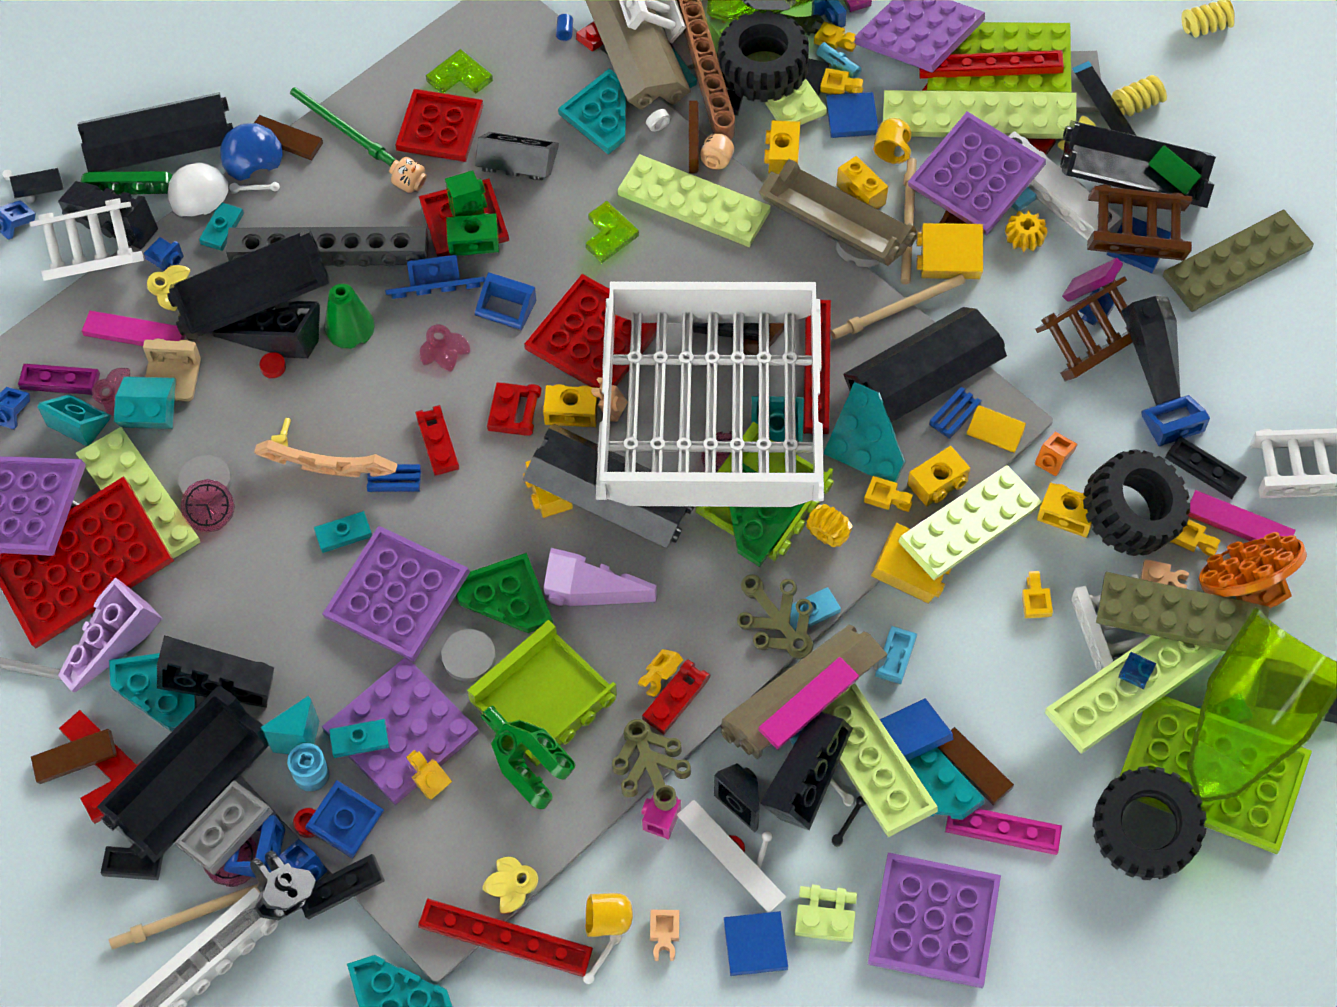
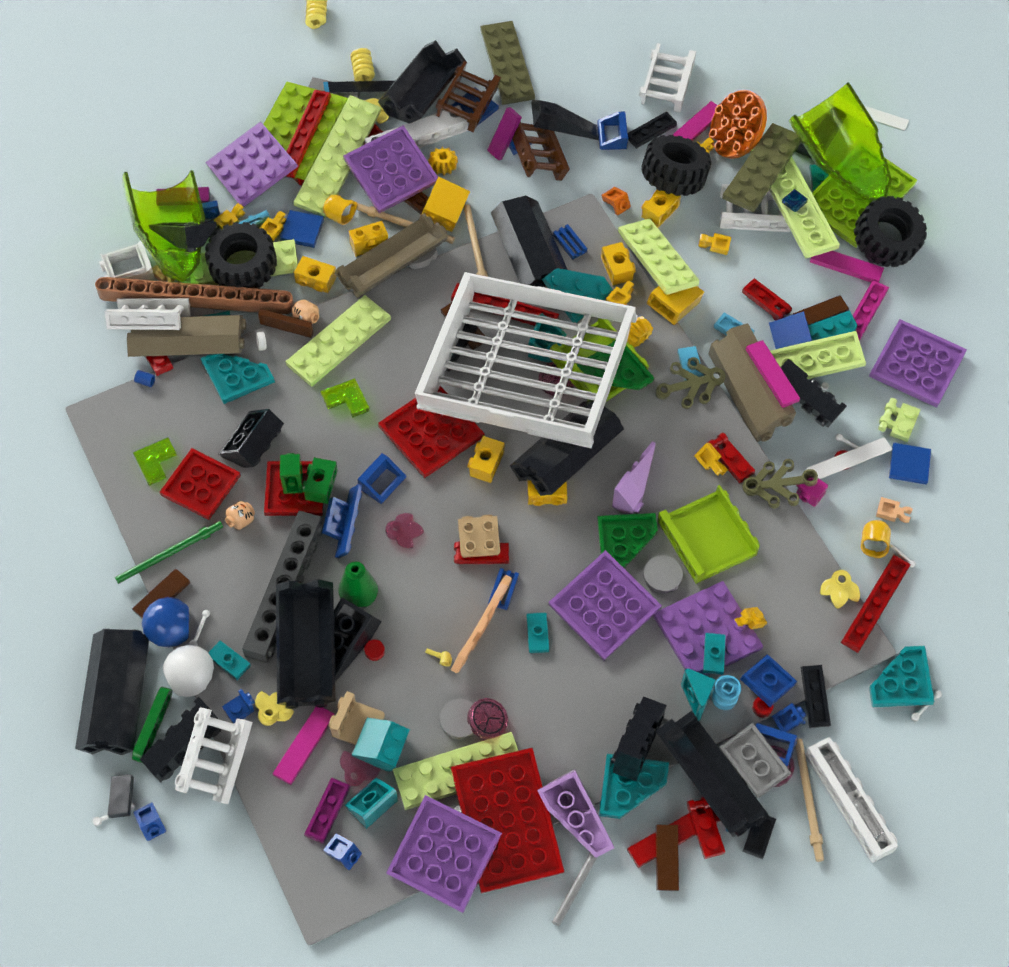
camera: 75 degrees left, 0 degrees up
hinge [250,850,316,921] -> none
green piece [481,706,575,809] -> none
red plate [487,382,542,436] -> none
light nougat plate [591,377,628,422] -> none
black slope [714,763,760,833] -> none
black hinge [832,796,866,847] -> none
yellow slope [966,405,1026,453] -> none
light nougat plate [1140,559,1189,589] -> none
green tile [1148,145,1202,195] -> none
none -> tan bracket [458,515,500,558]
none -> red plate [742,278,792,321]
none -> dark pink tile [810,251,884,282]

